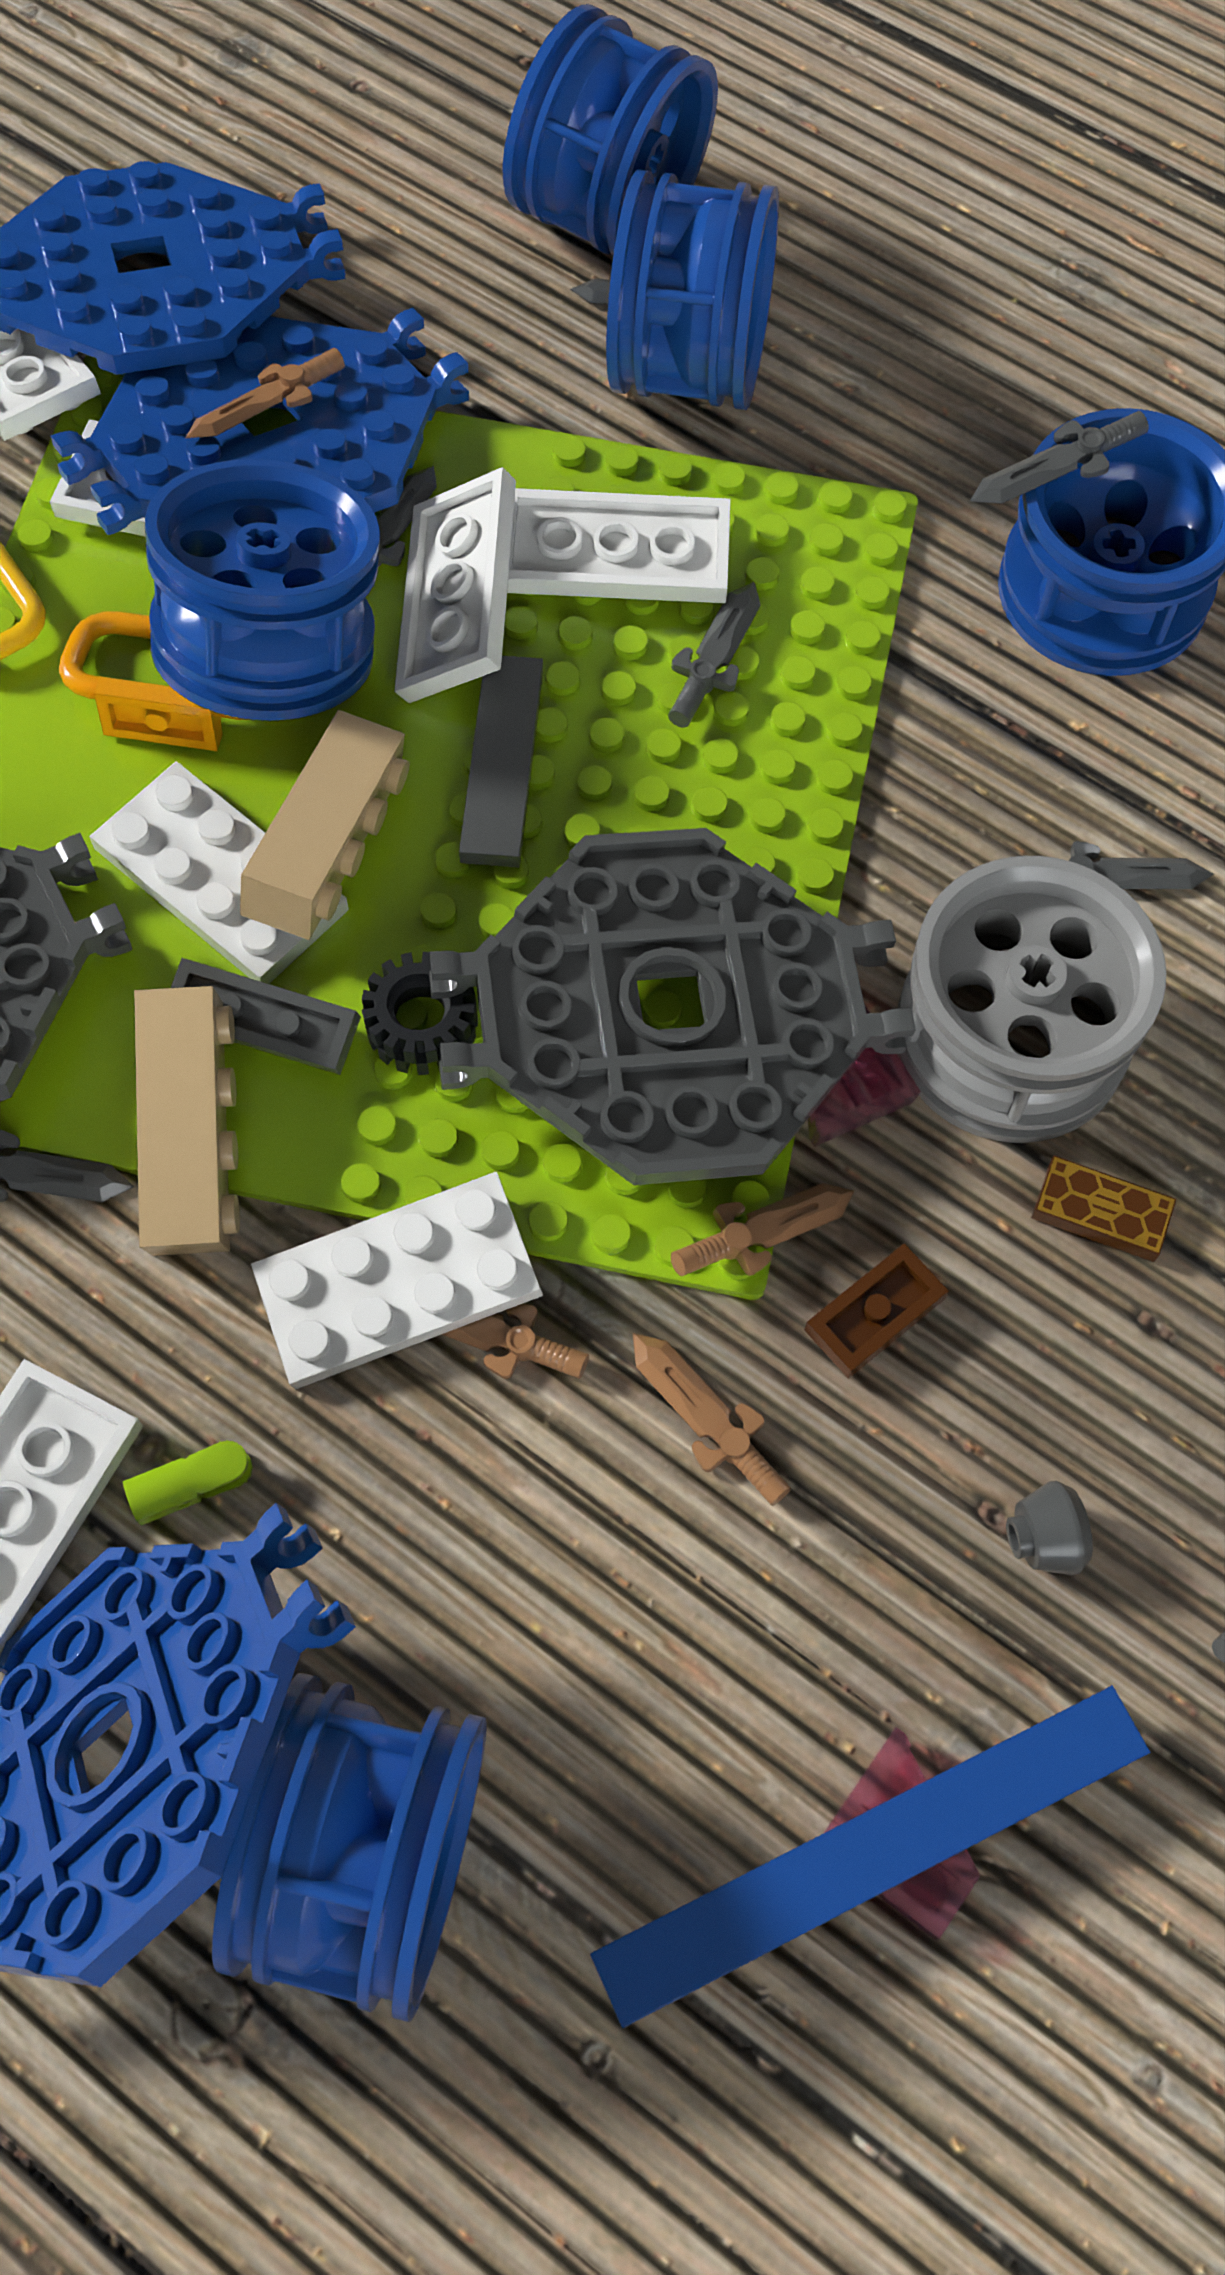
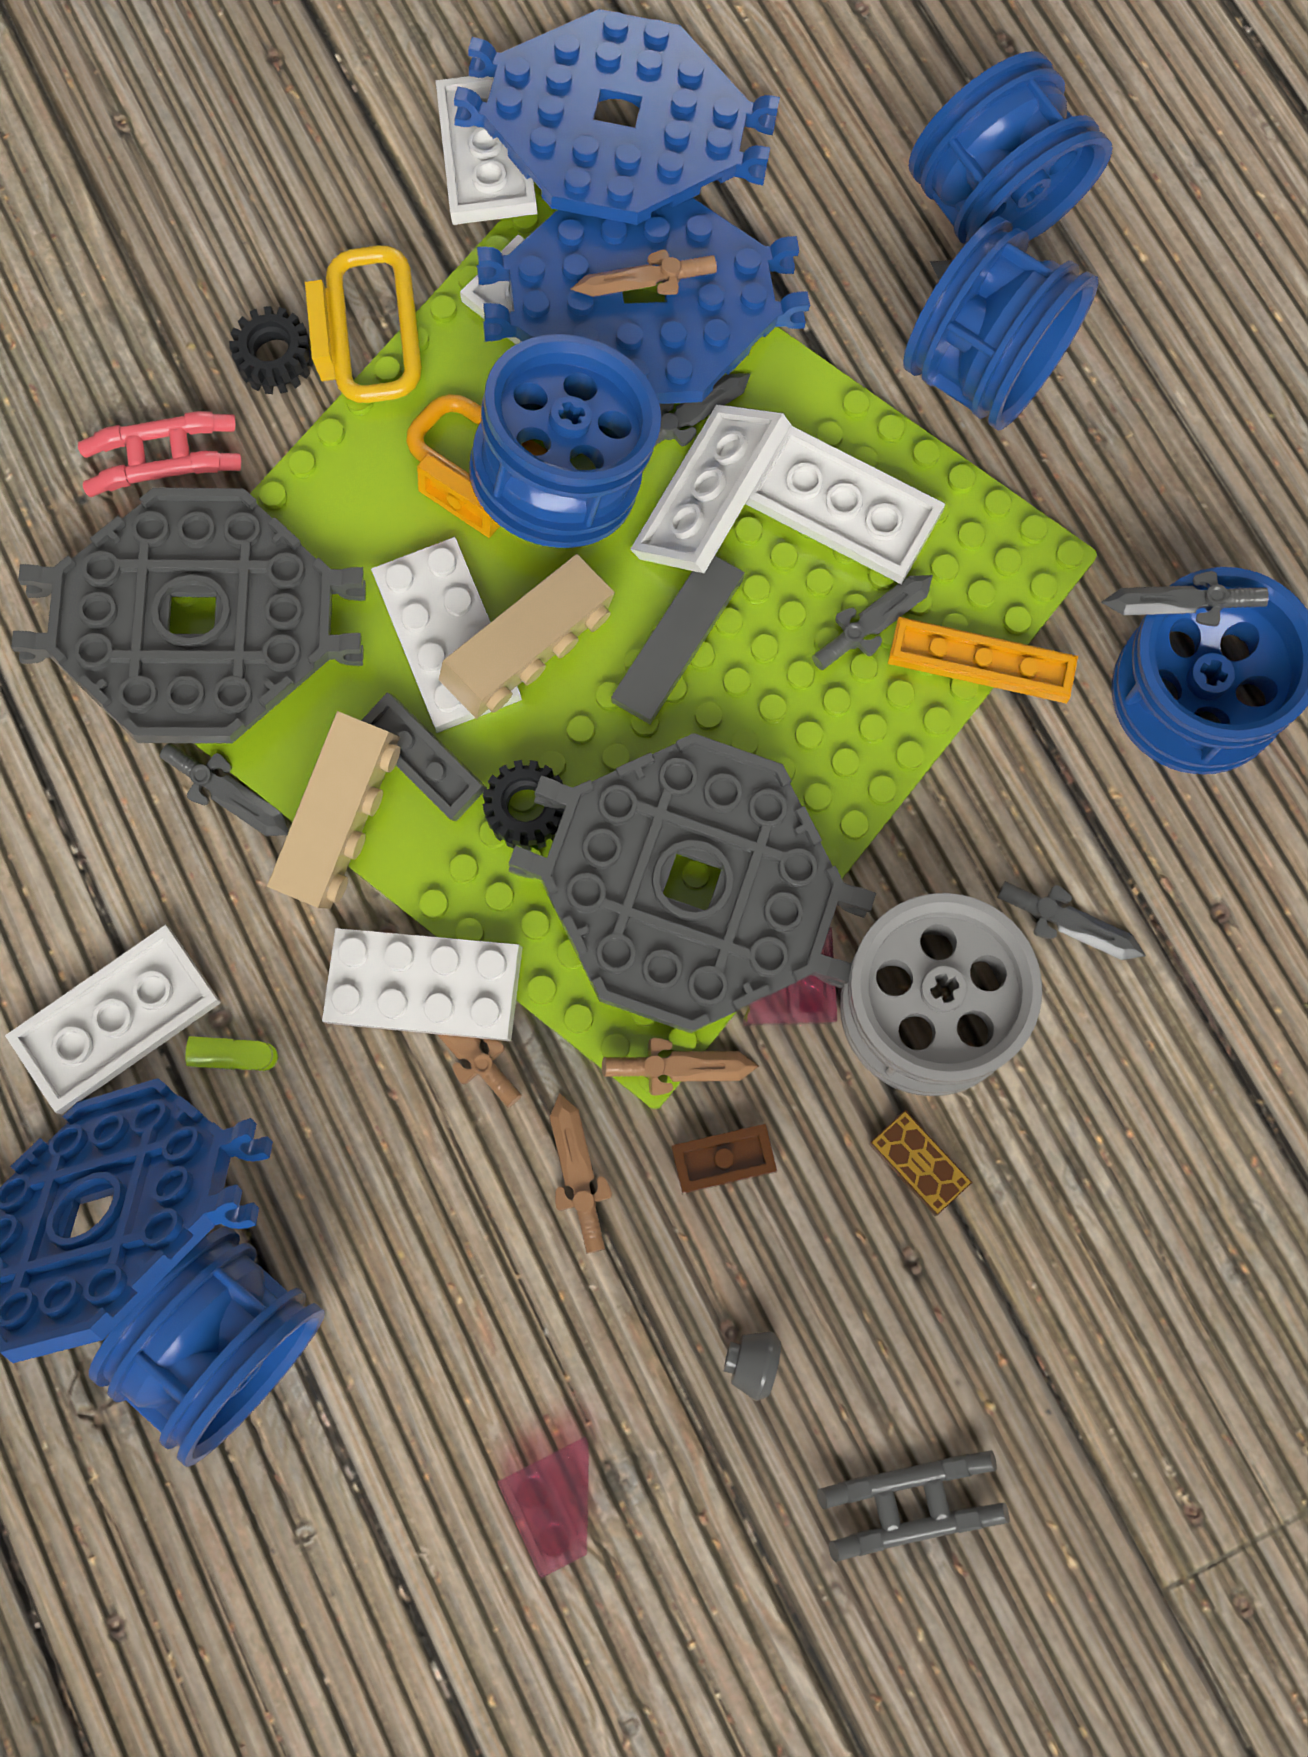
camera: 30 degrees right, 10 degrees up
blue tile [590,1685,1151,2029] -> none
none -> light orange tile [888,617,1078,704]

